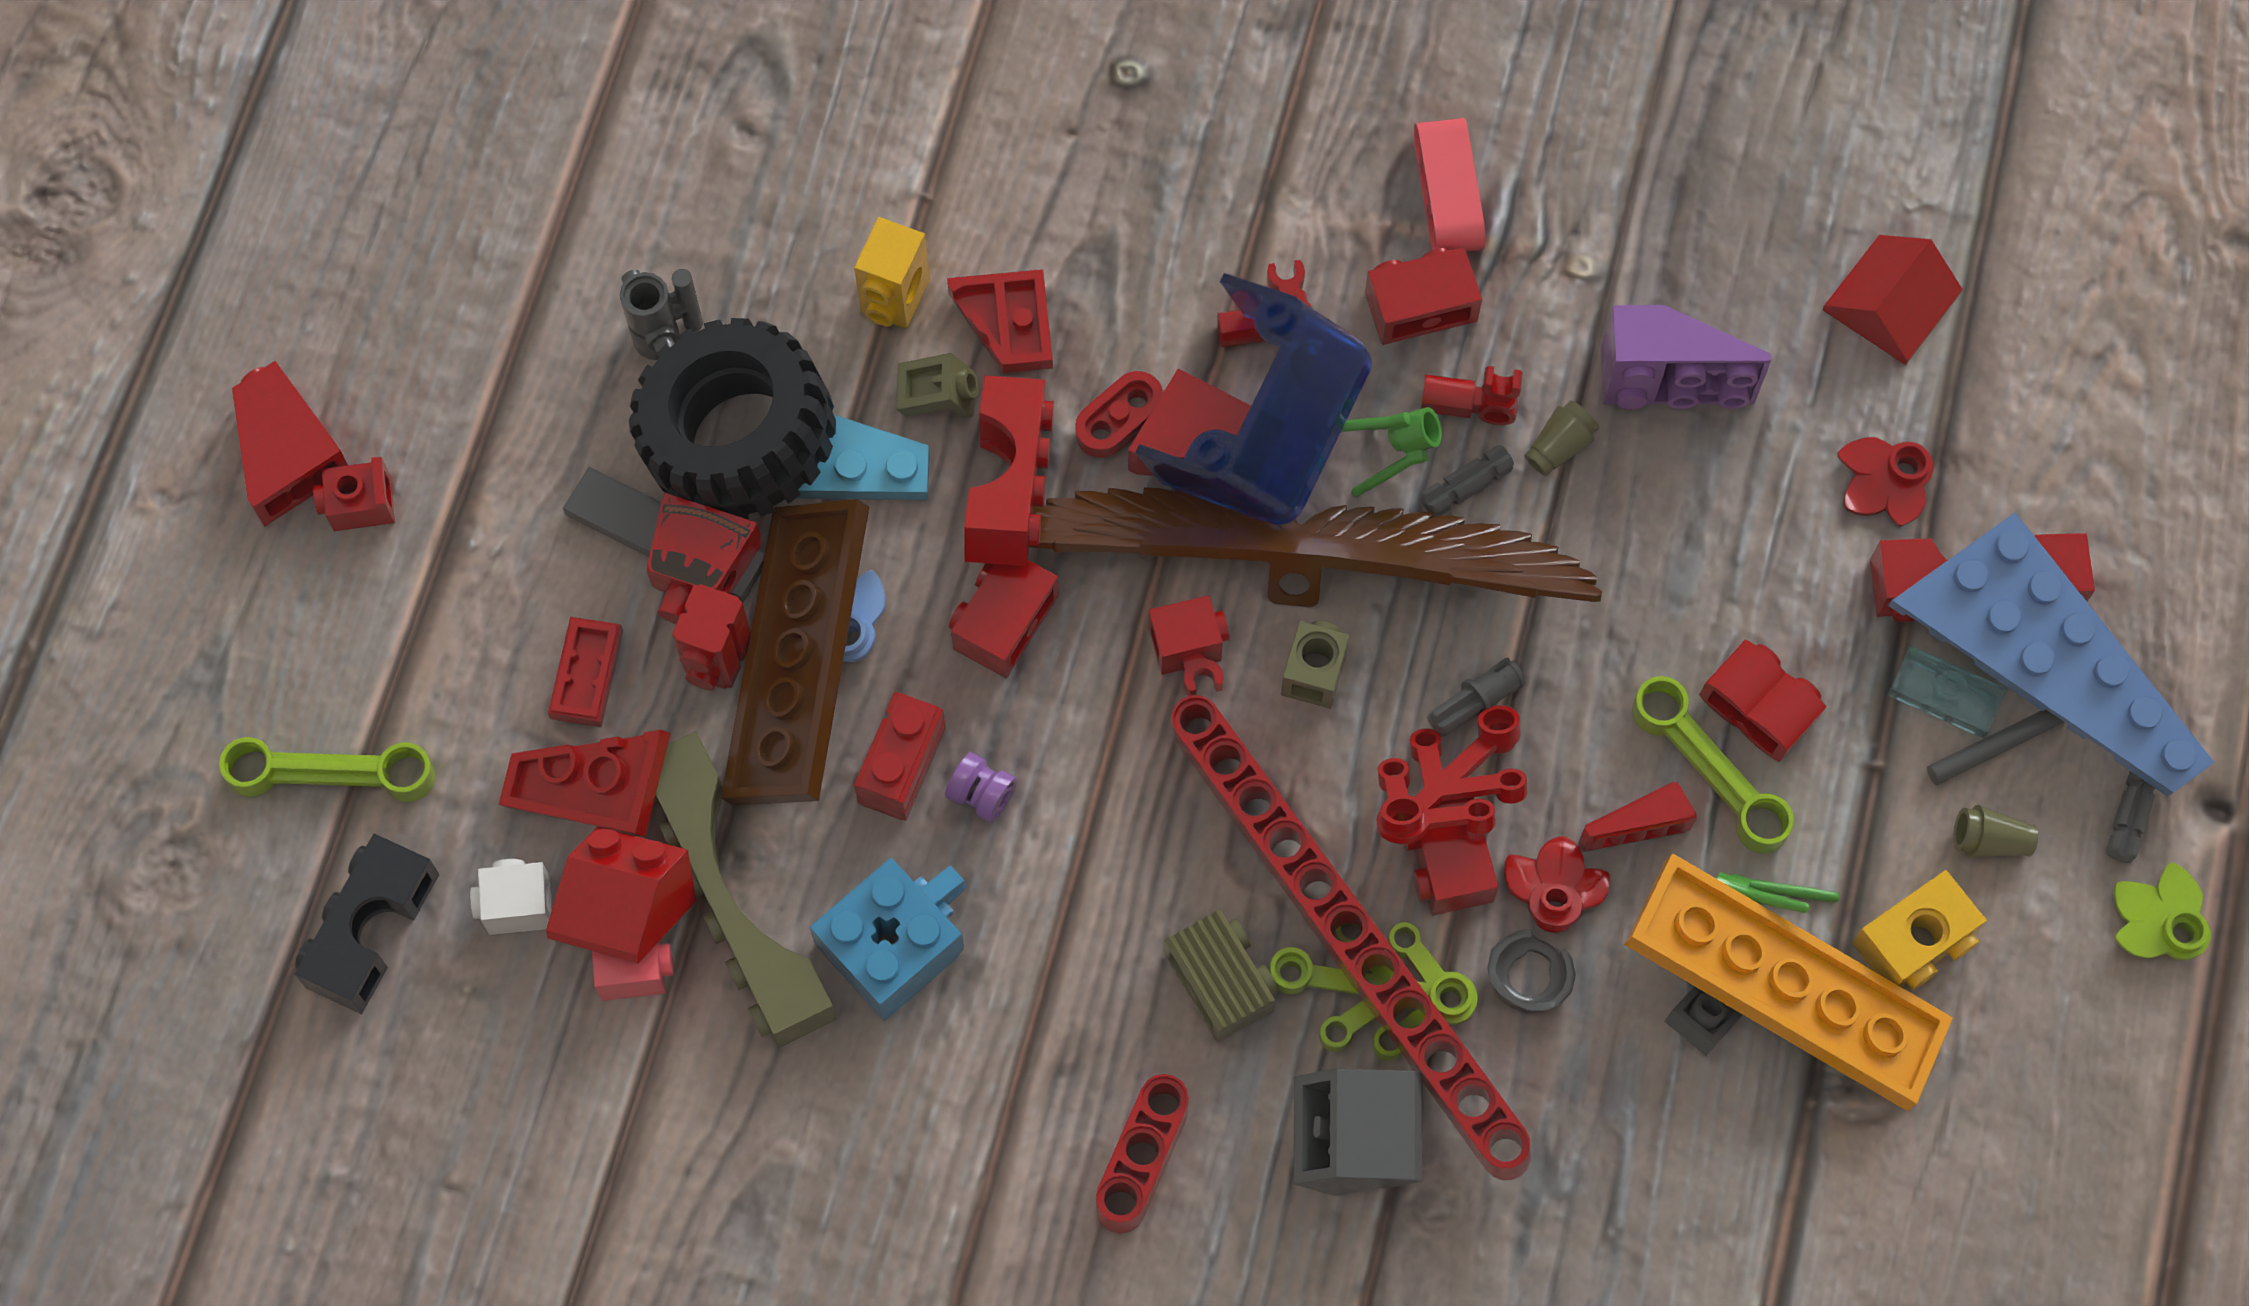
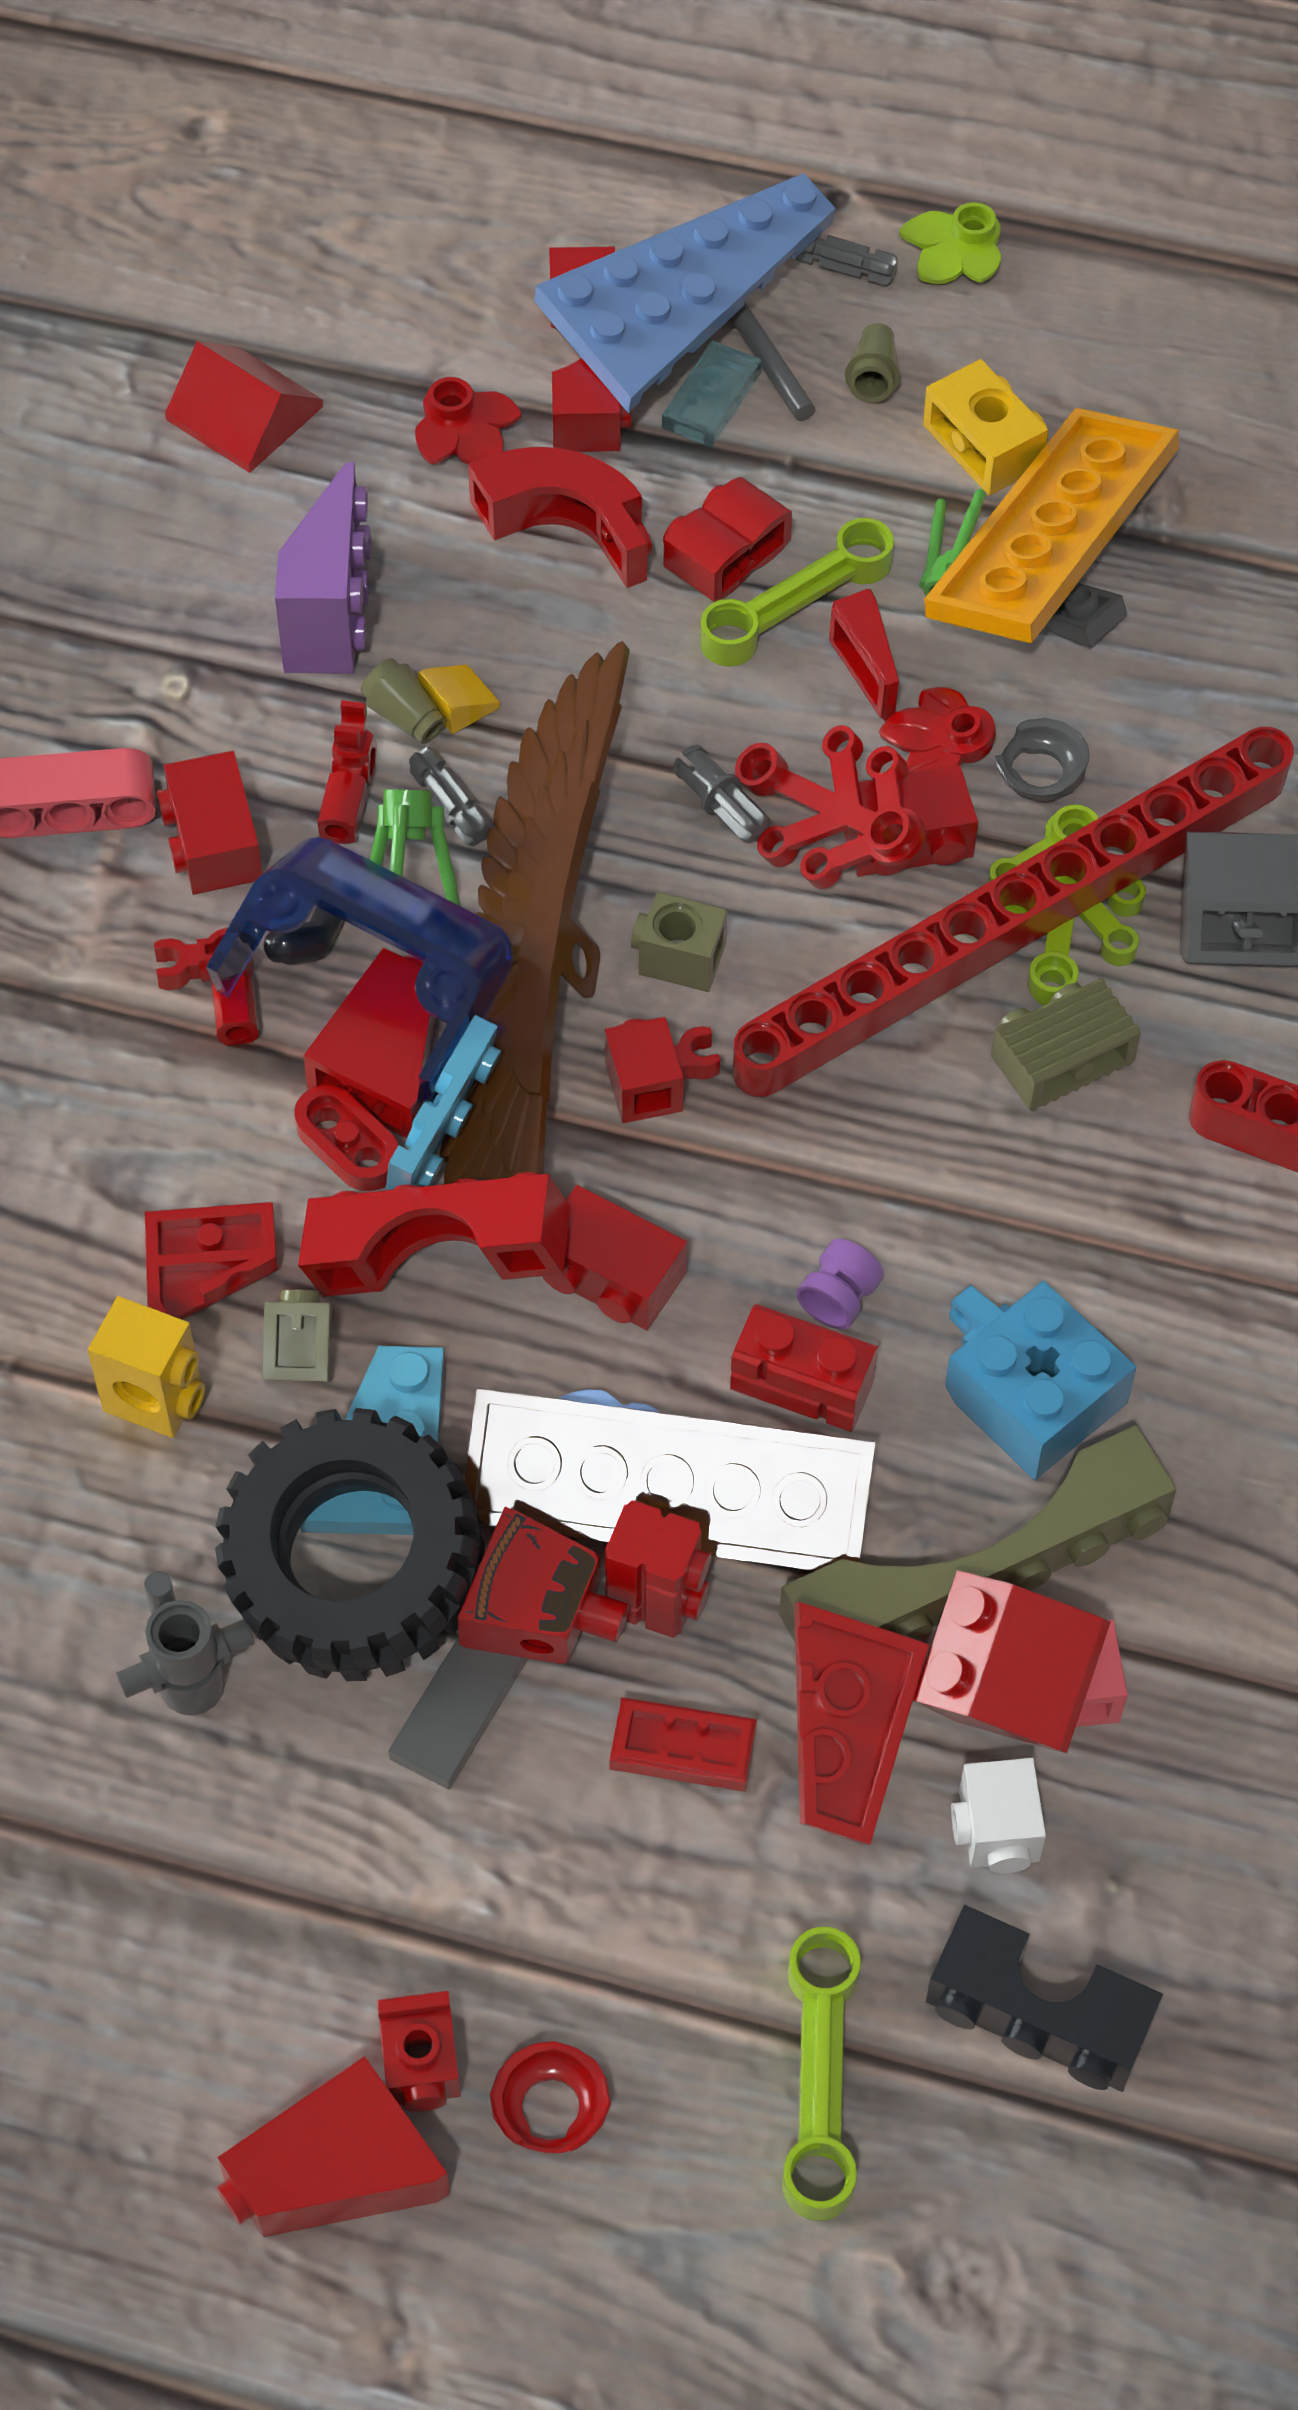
camera: 90 degrees left, 10 degrees down
none -> medium azure wing [386,1015,502,1190]
none -> yellow slope [418,664,500,734]
none -> red arch [468,447,652,588]
none -> red piece [489,2041,611,2153]

